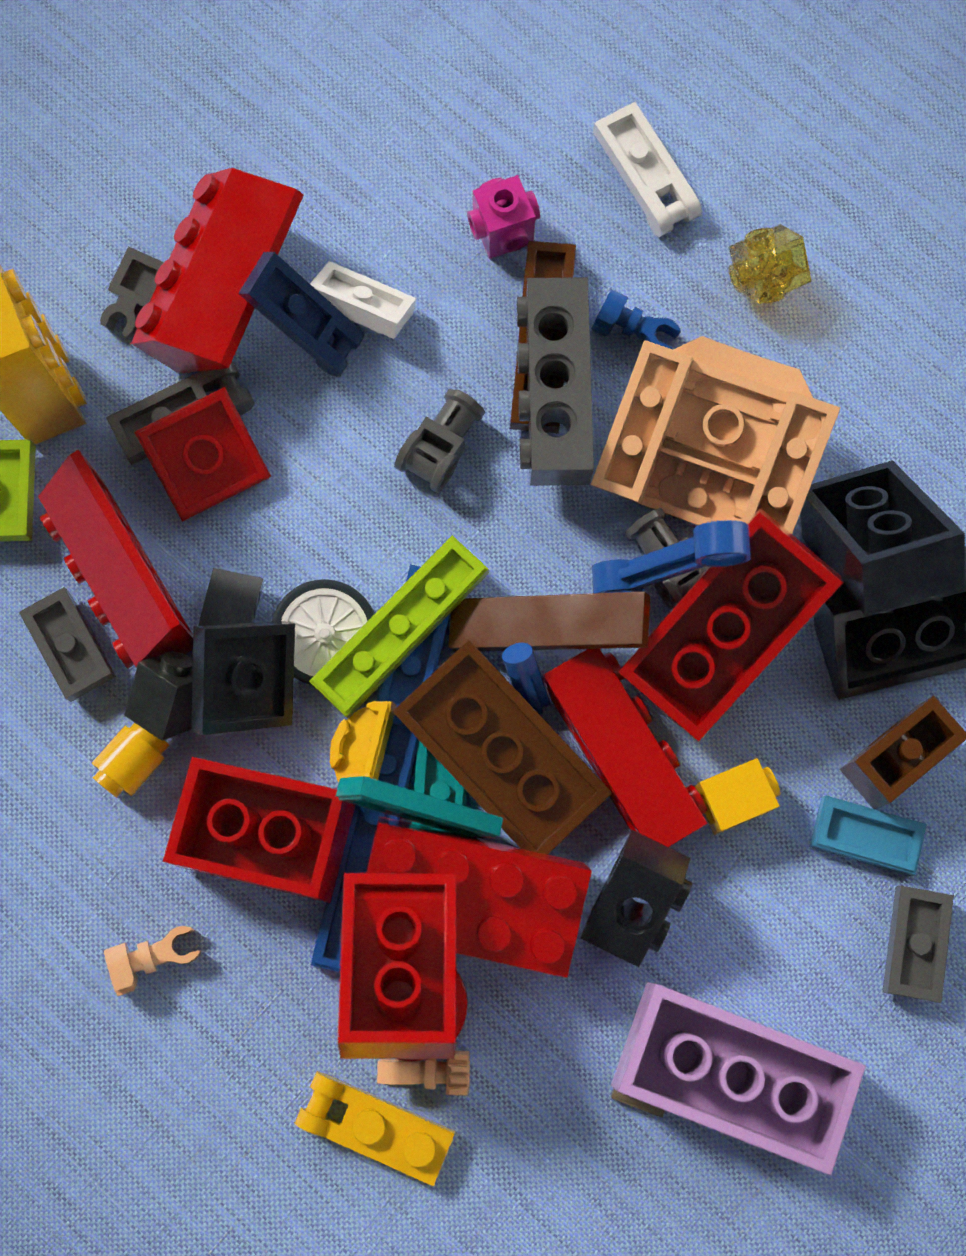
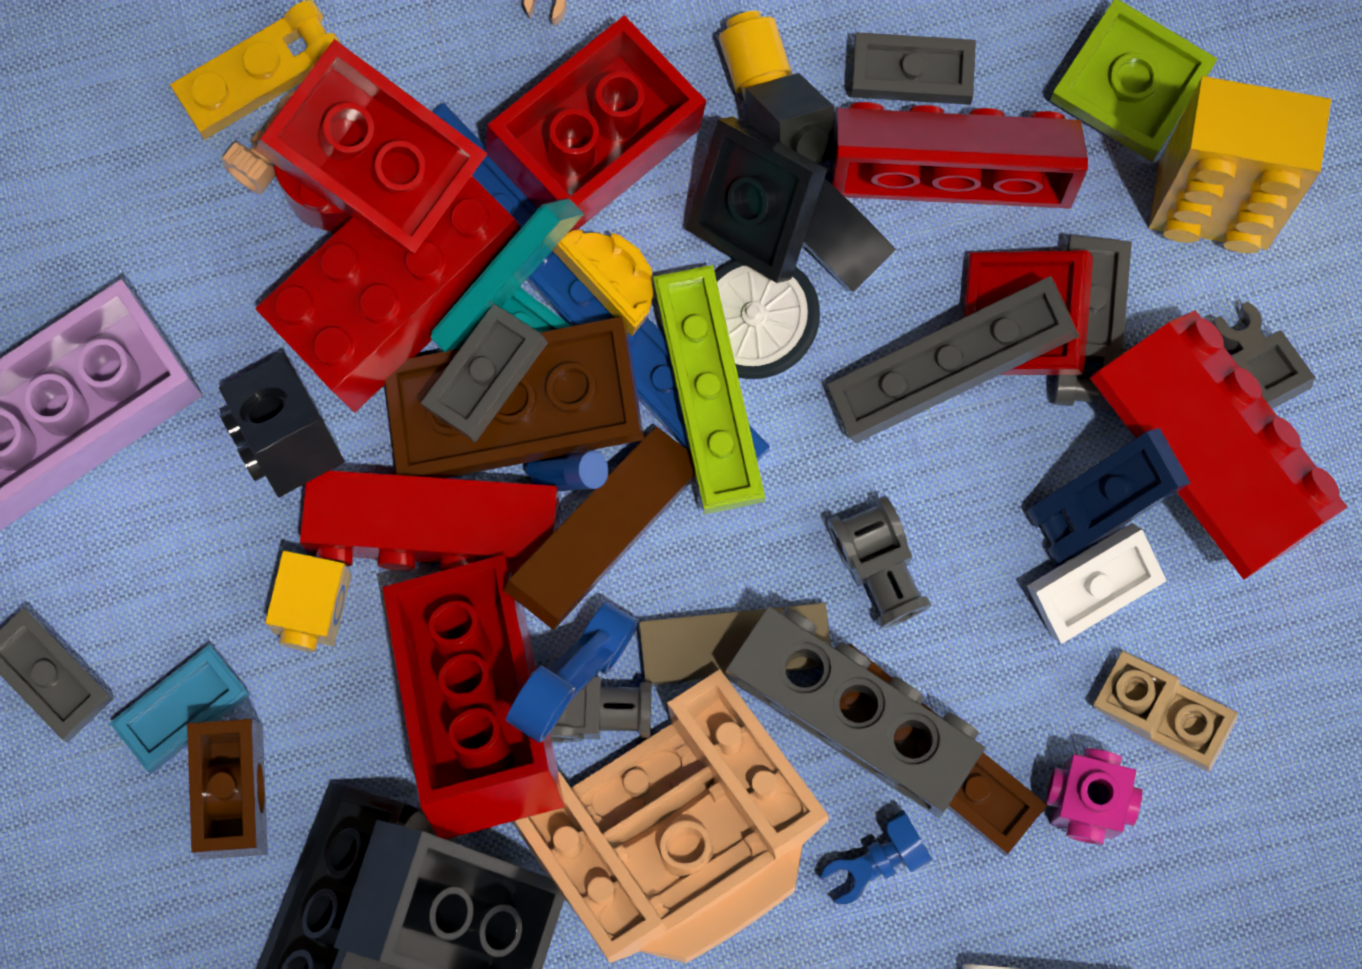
camera: 125 degrees right, 0 degrees up
none -> dark grey plate [421,304,548,443]
none -> dark tan tile [639,603,831,686]
none -> dark grey plate [827,276,1080,443]
none -> tan slope [1093,651,1238,773]

